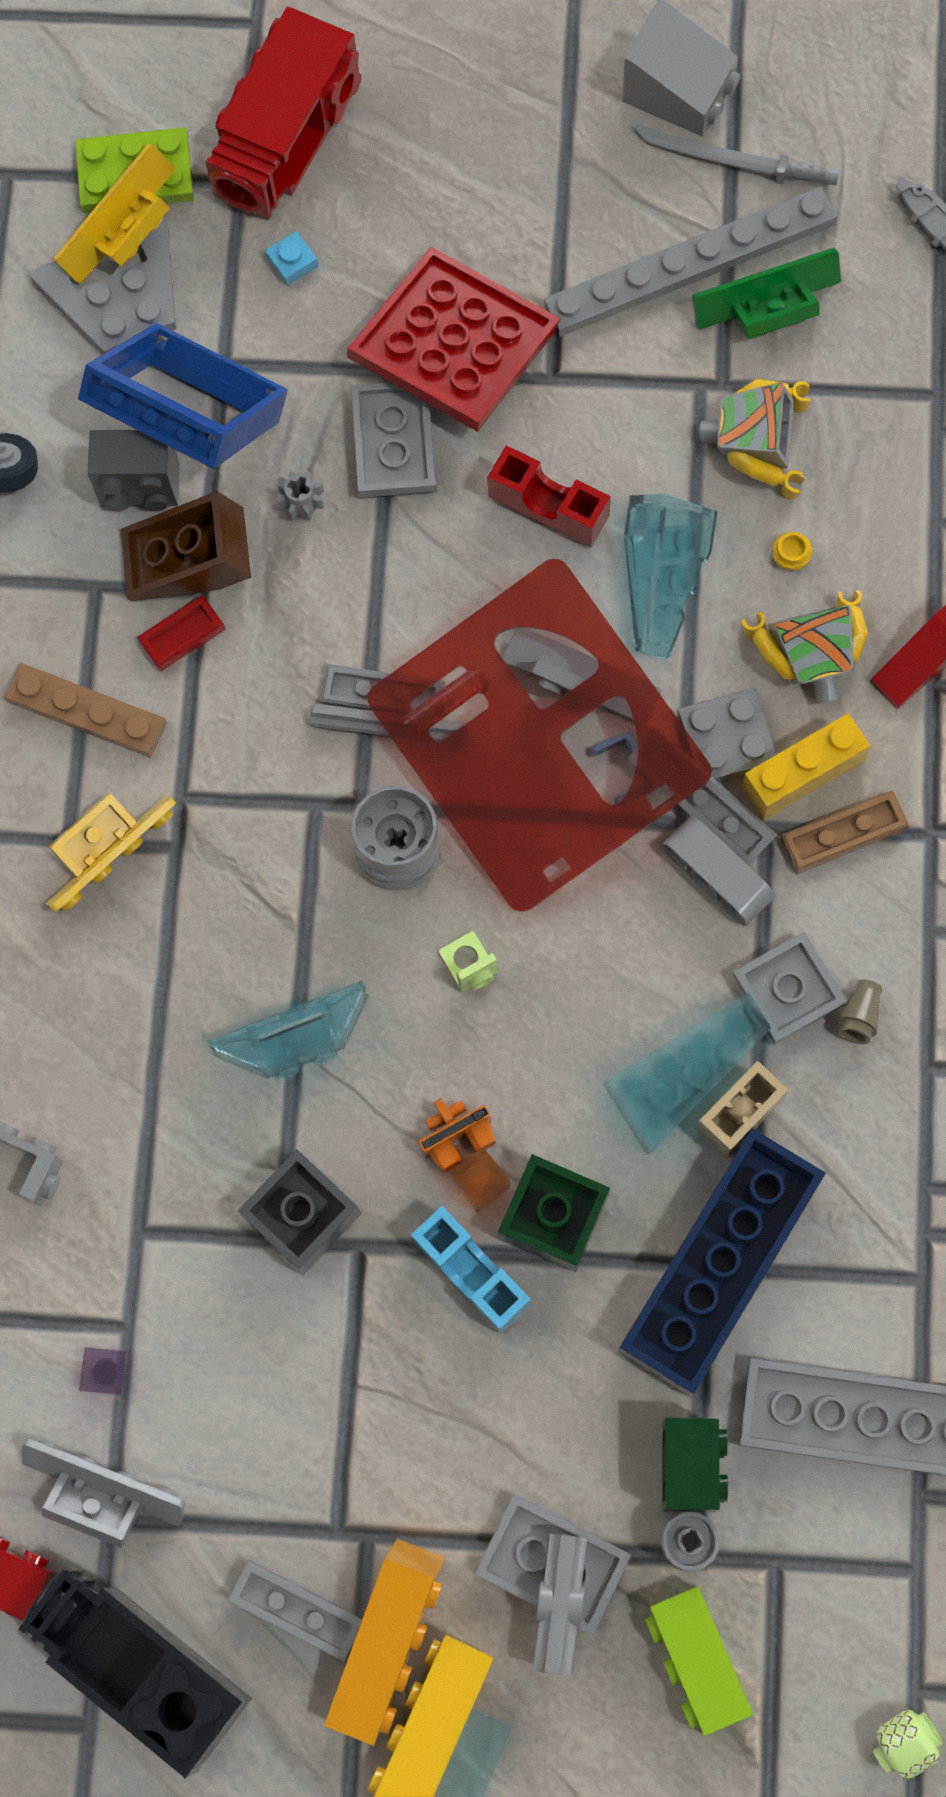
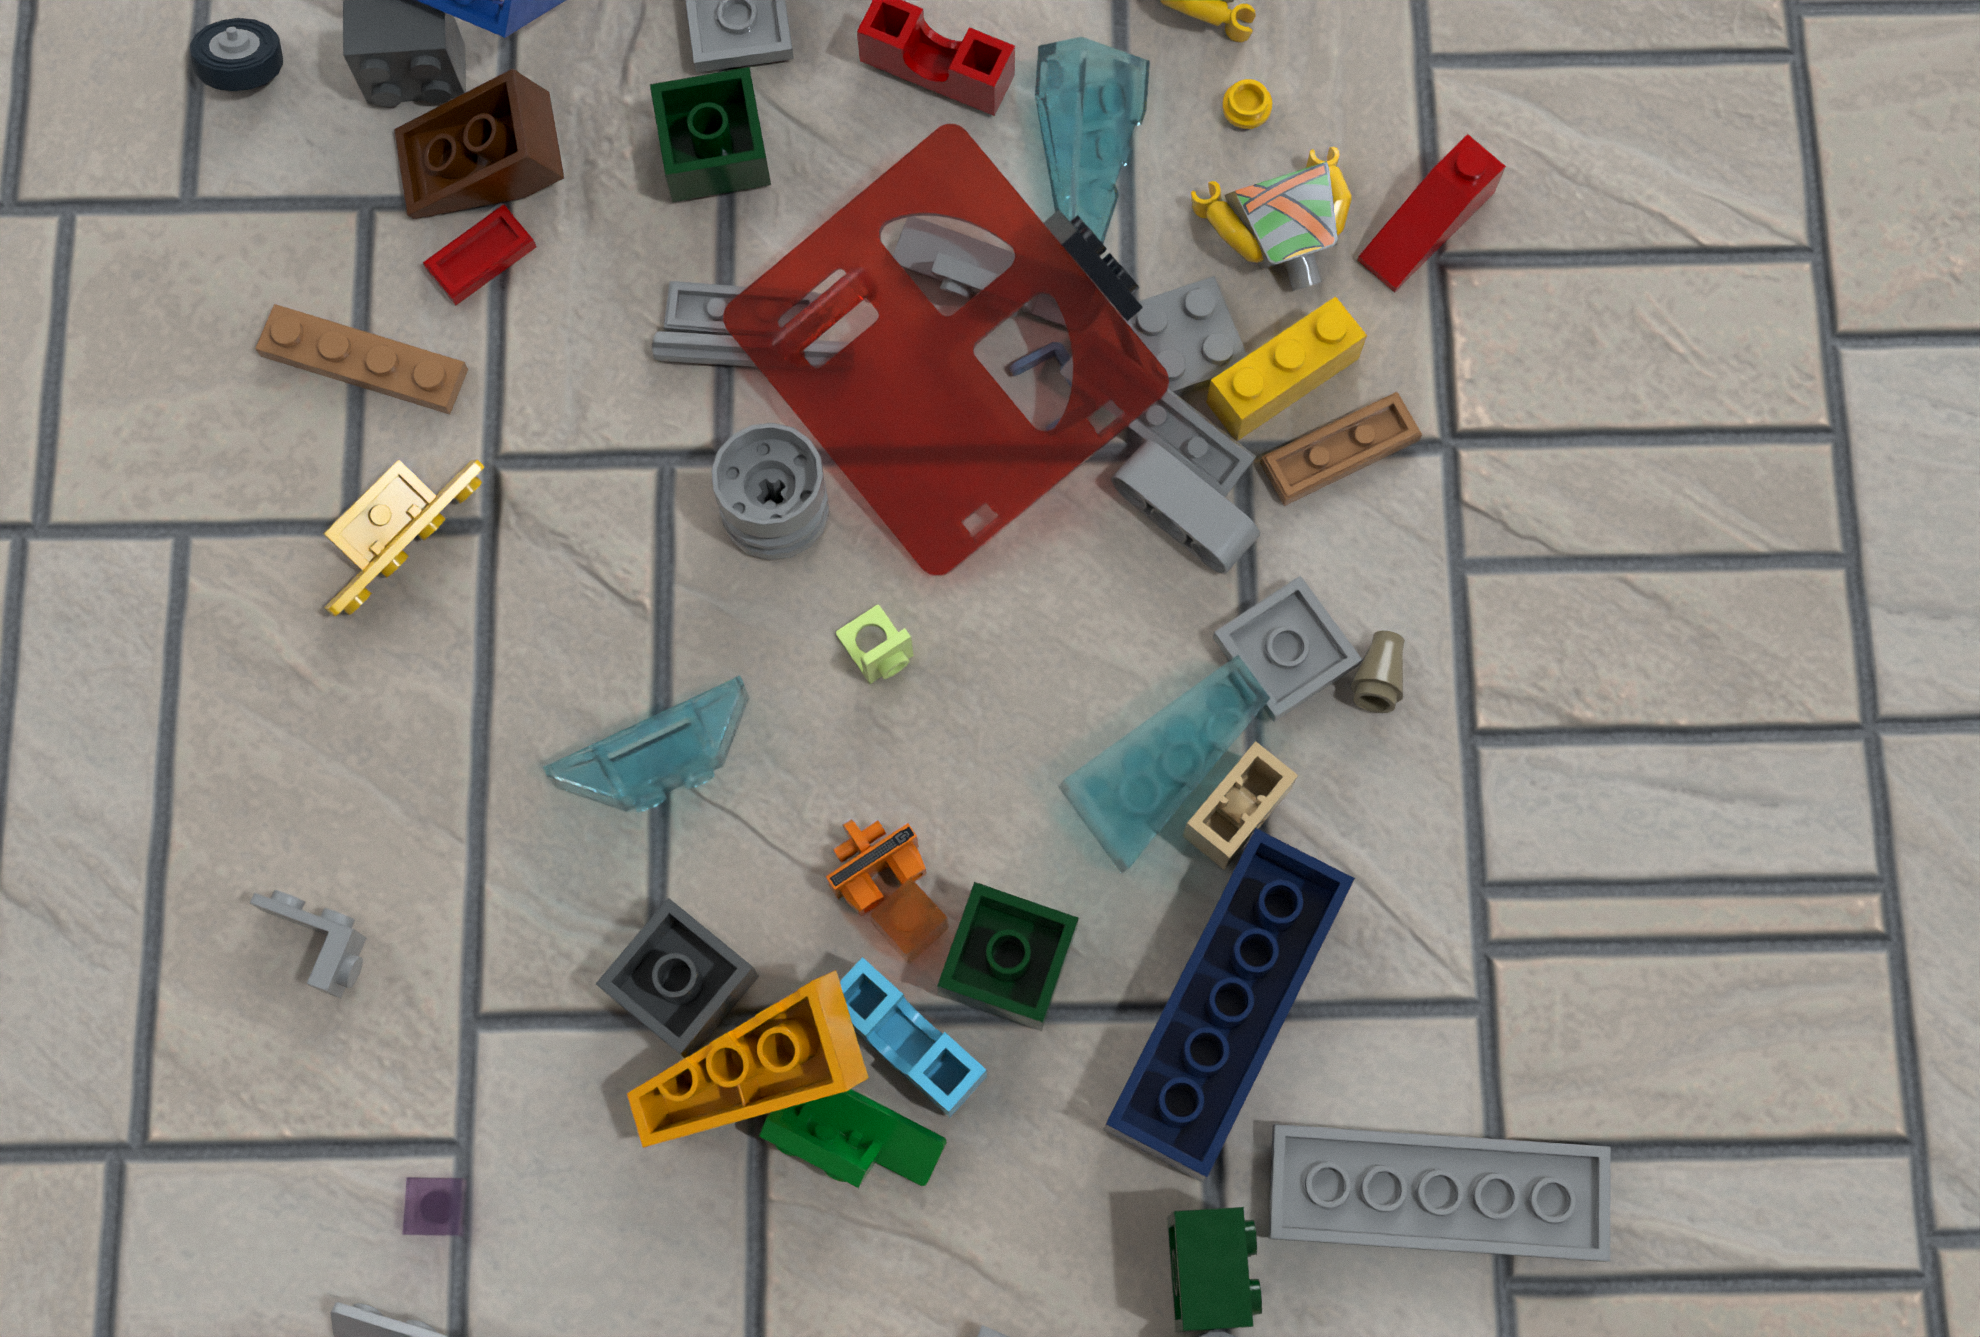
camera: 10 degrees left, 0 degrees up
light grey gear [277,471,324,520] -> none
none -> light orange wedge [627,970,869,1148]
none -> dark green brick [650,67,771,202]
none -> green bracket [759,1089,947,1188]
none -> black plate [1044,210,1143,321]

